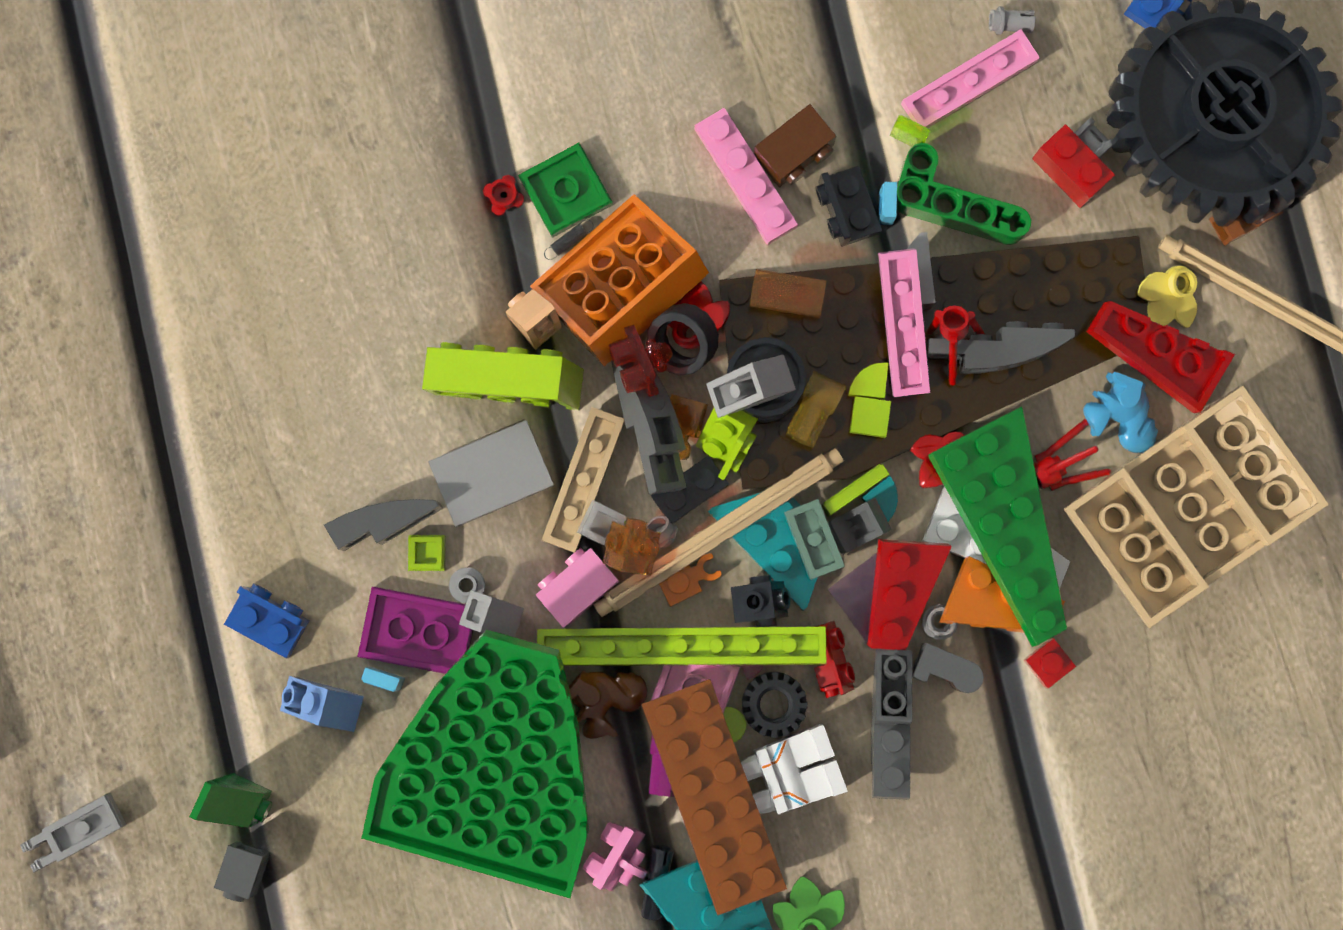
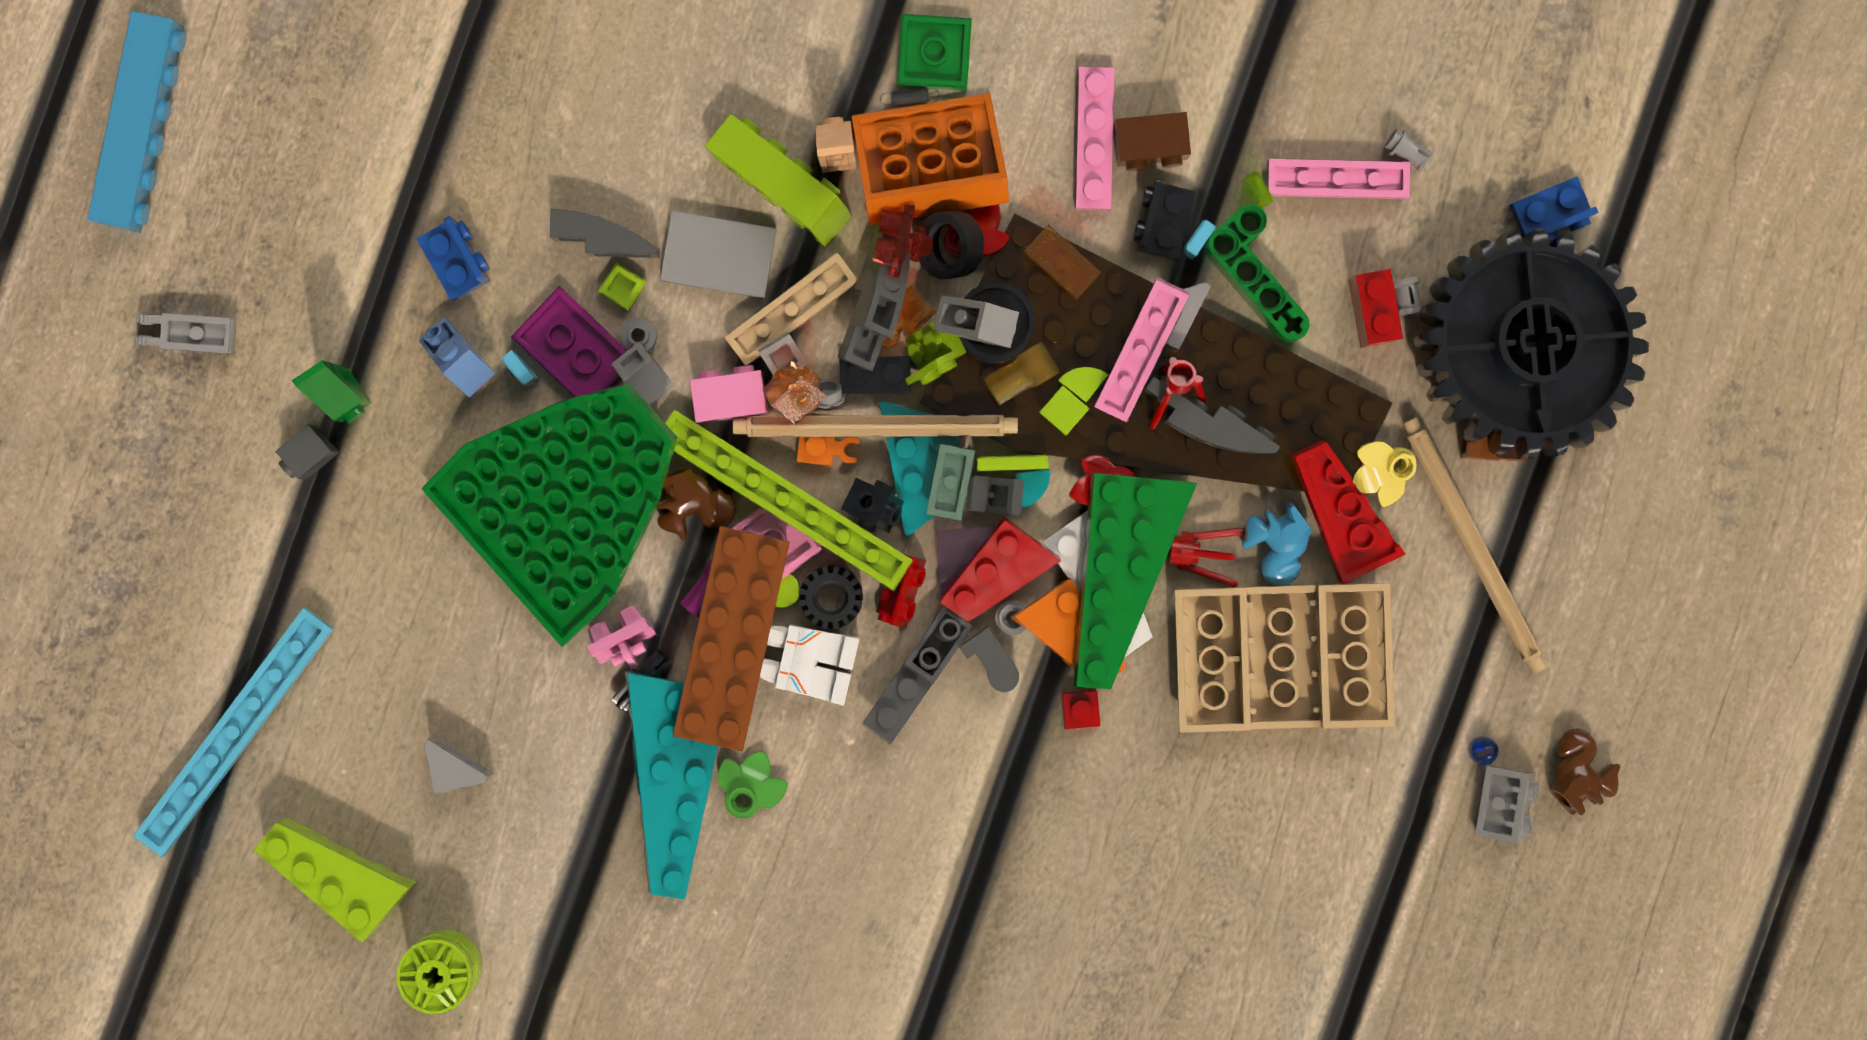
camera: 30 degrees right, 5 degrees up
red plate [483,175,524,216] -> none

